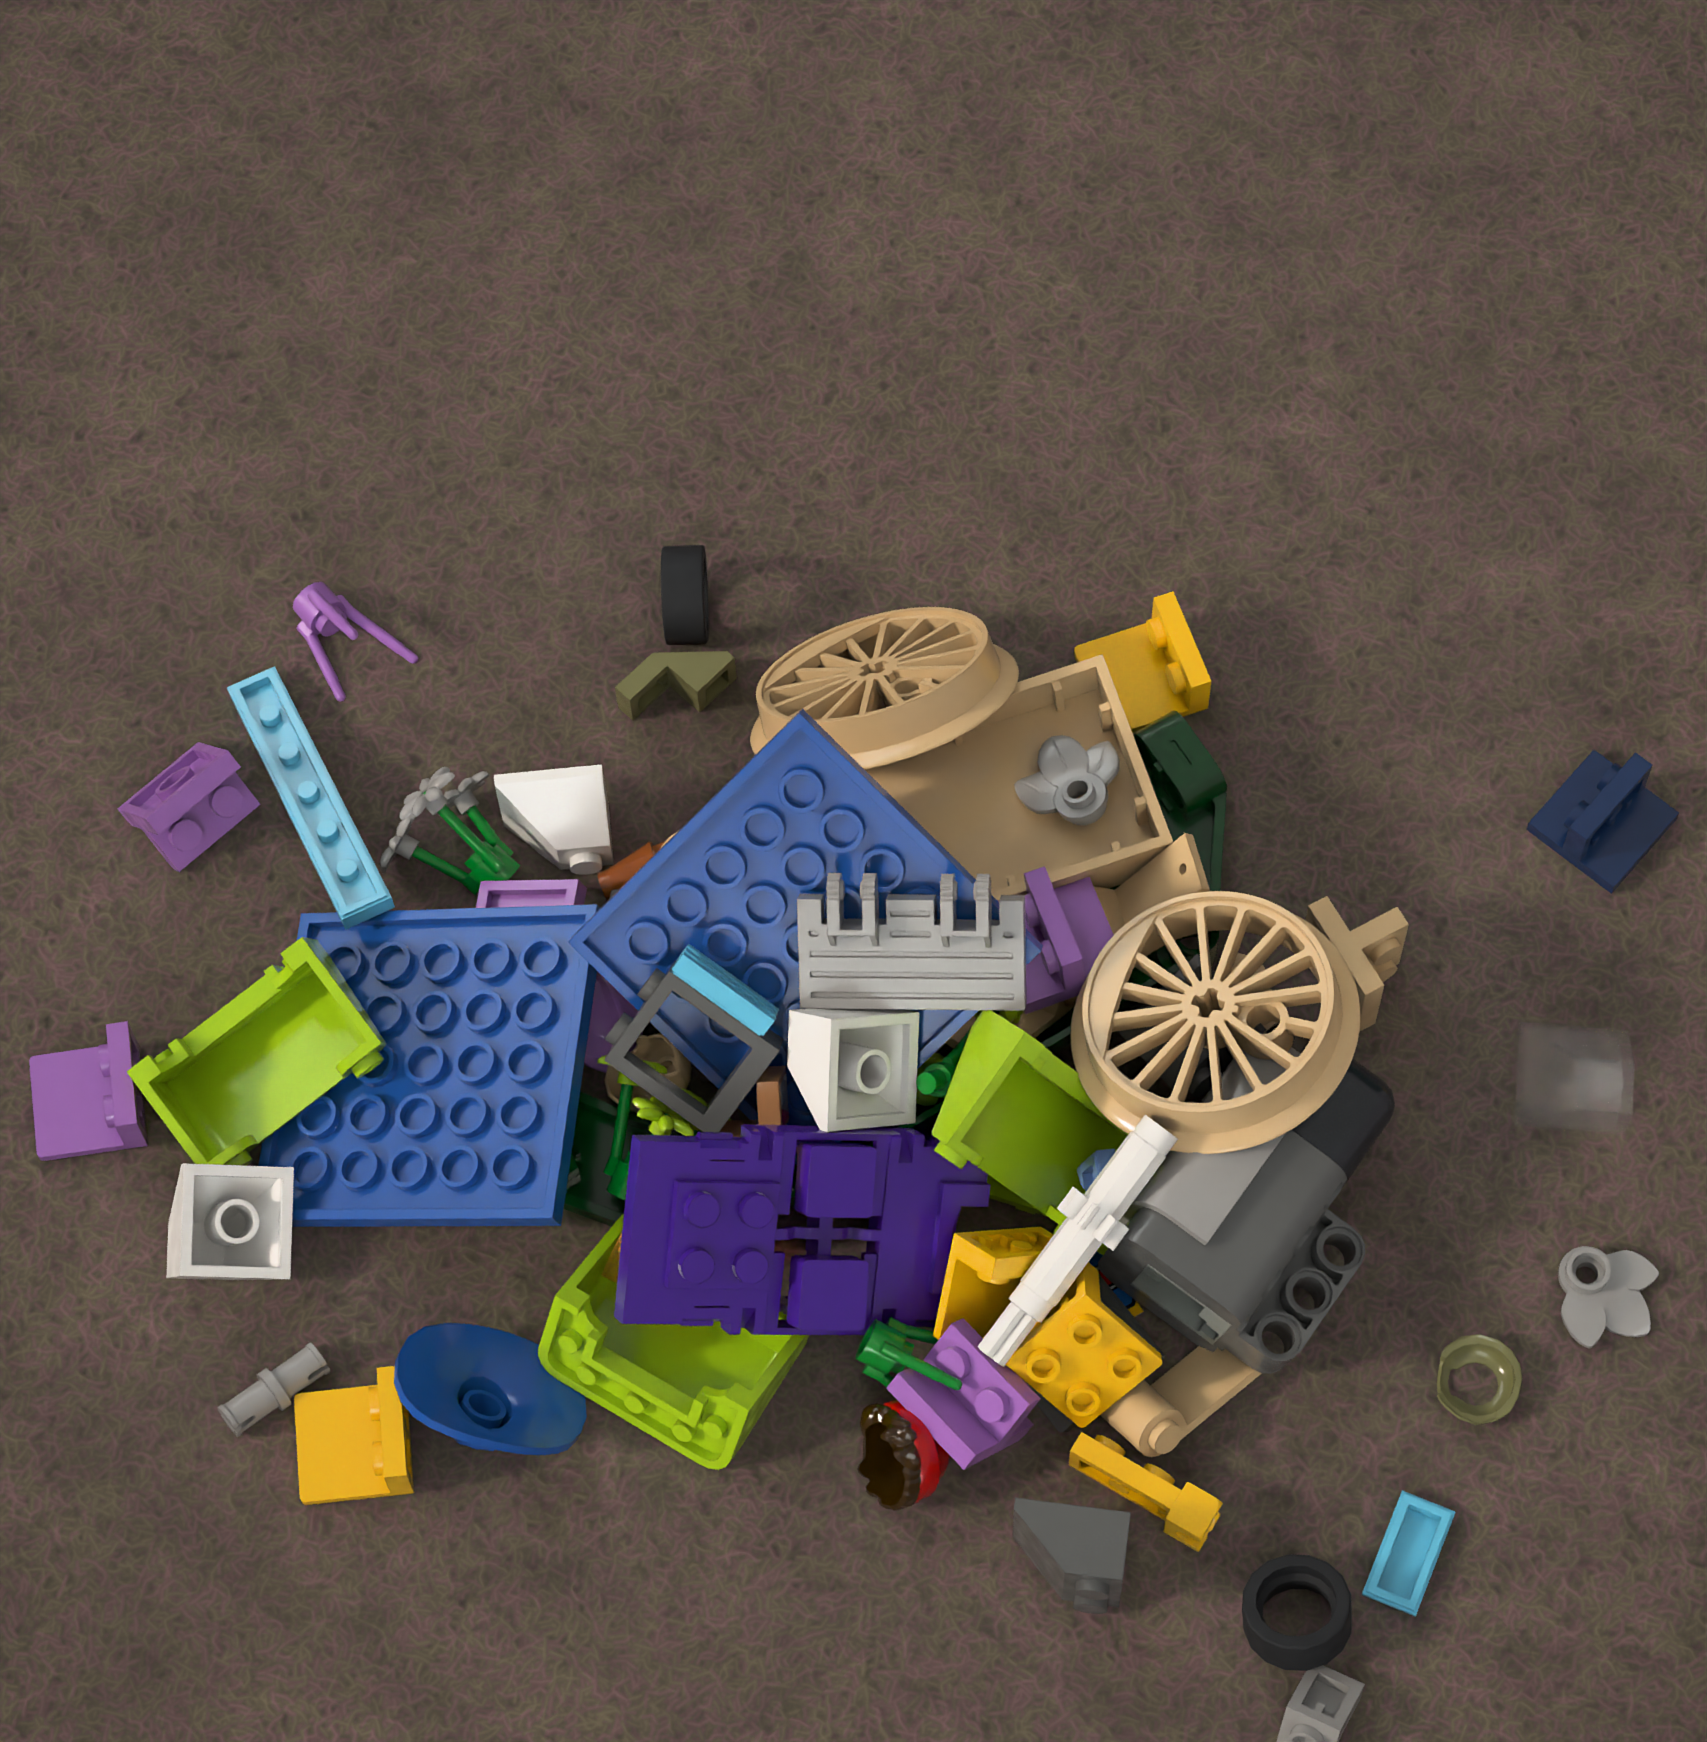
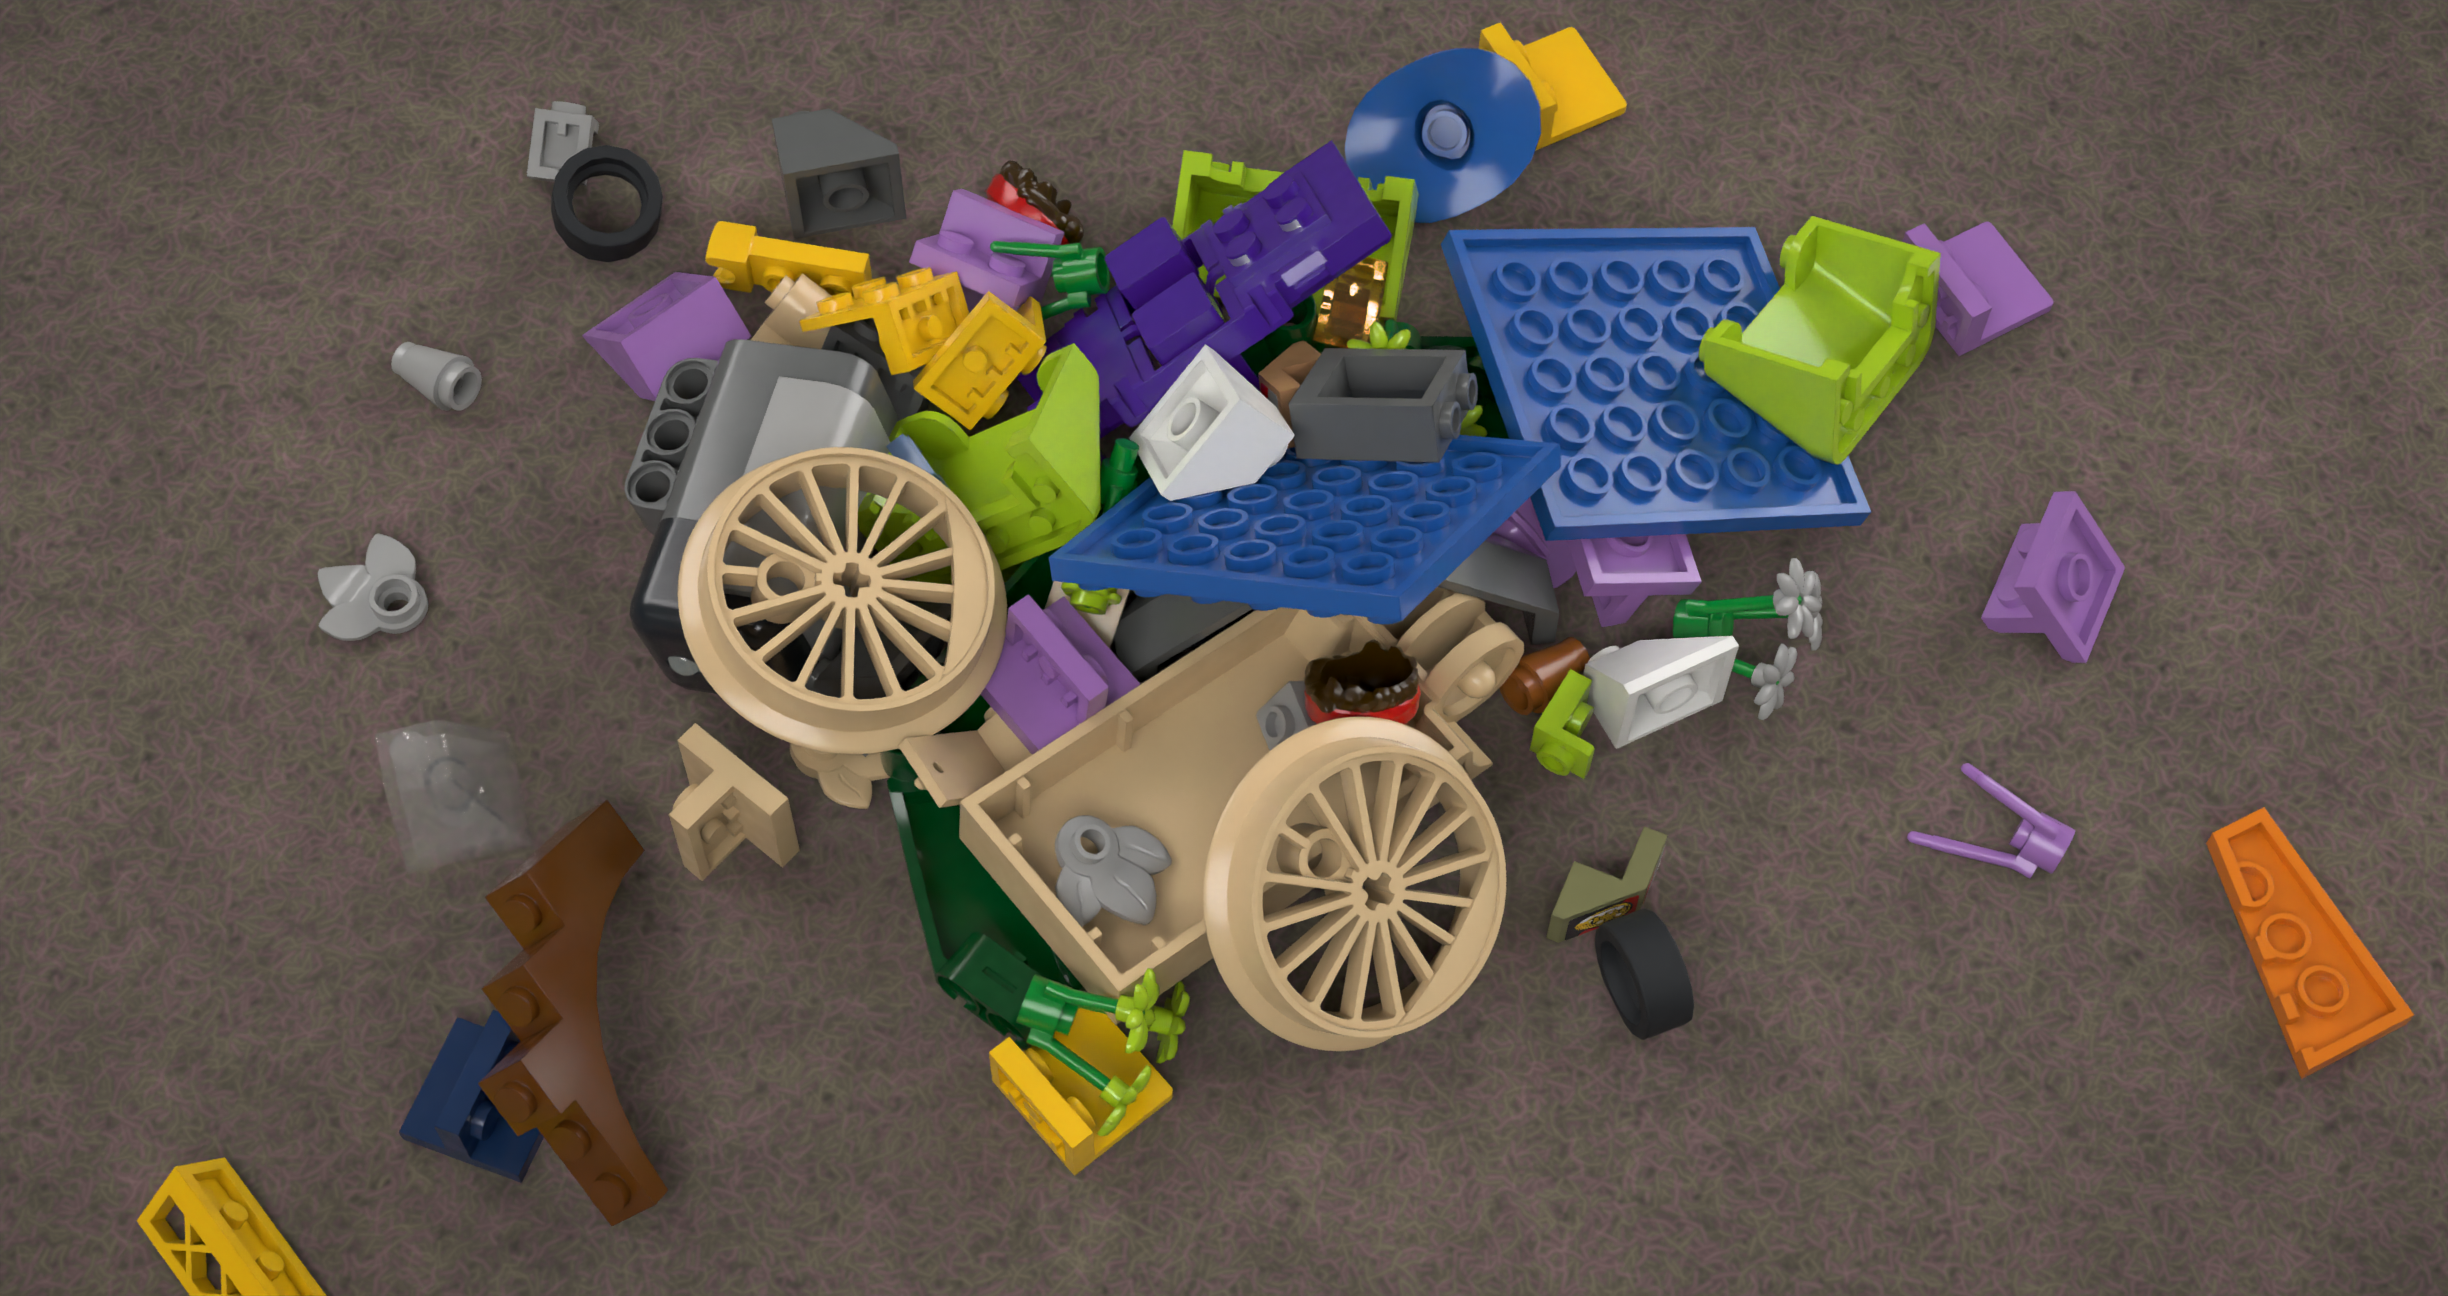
camera: 155 degrees right, 5 degrees down
white slope [166,1163,294,1280] -> none
light grey pin [217,1342,330,1437] -> none
medium azure tile [227,666,395,930] -> none
medium azure tile [672,944,779,1036] -> none
light grey hinge [797,873,1027,1011] -> none
white piece [977,1115,1178,1367] -> none
medium azure tile [1362,1490,1456,1617] -> none
olive piece [1437,1334,1522,1426] -> none
none -> light grey cone [391,342,482,411]
none -> reddish brown arch [478,800,668,1226]
none -> medium lavender slope [582,272,752,401]
none -> plant [1016,968,1190,1136]
none -> lime bracket [1530,669,1595,779]
none -> orange wing [2206,807,2414,1079]

